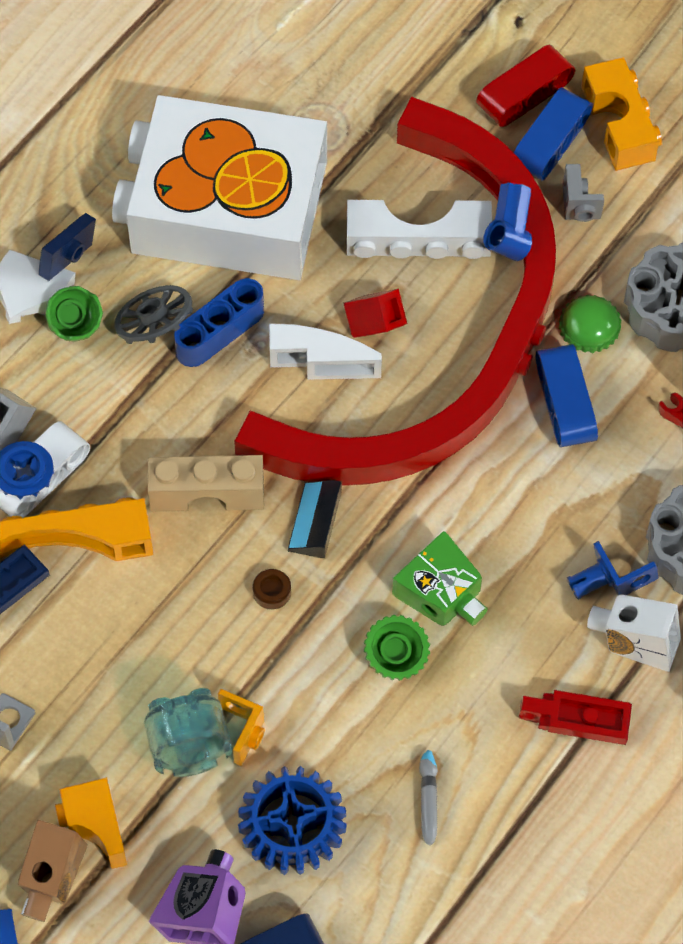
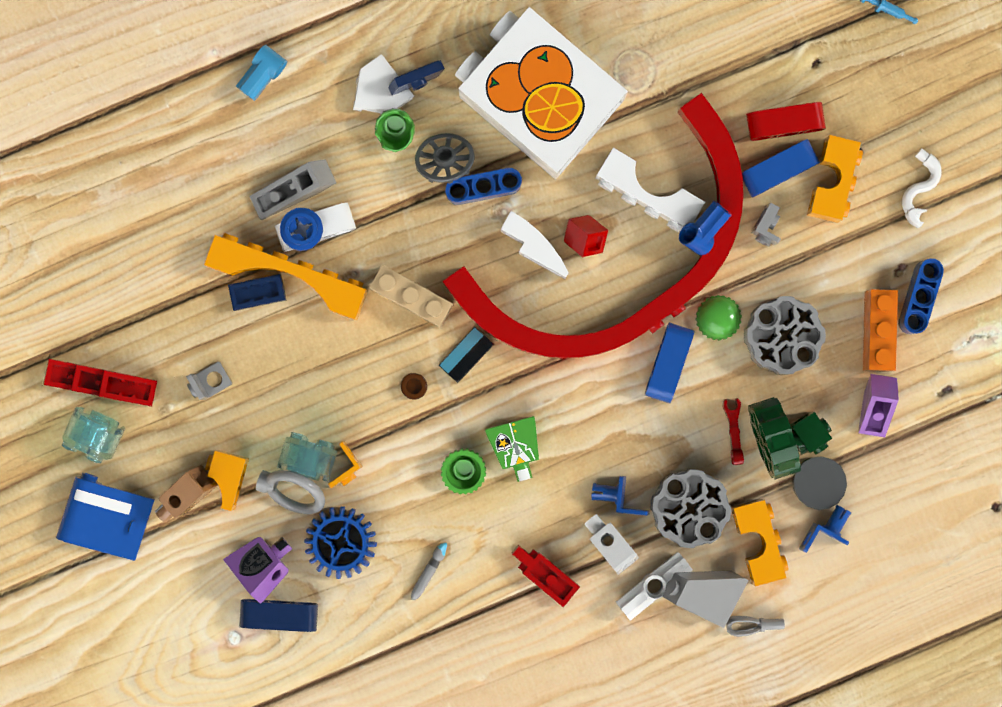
camera: 30 degrees right, 25 degrees up
none -> light grey piece [256,470,325,514]

